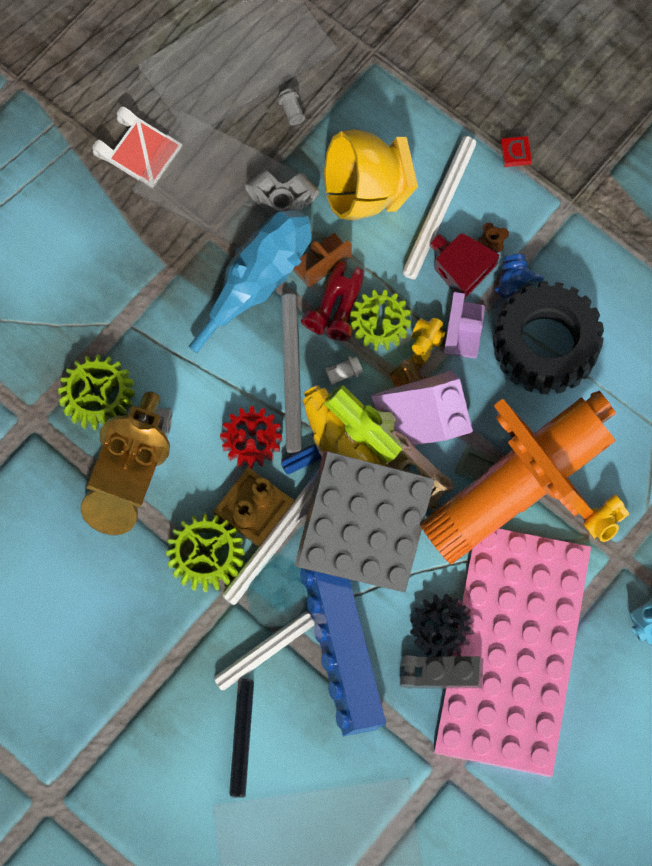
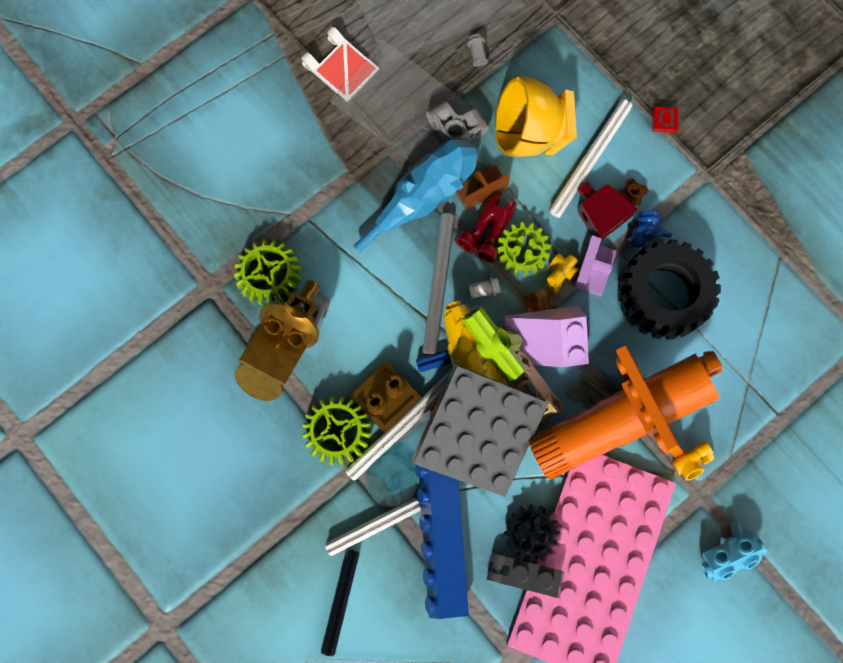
camera: 10 degrees right, 5 degrees up
red gear [220,406,282,469] -> none

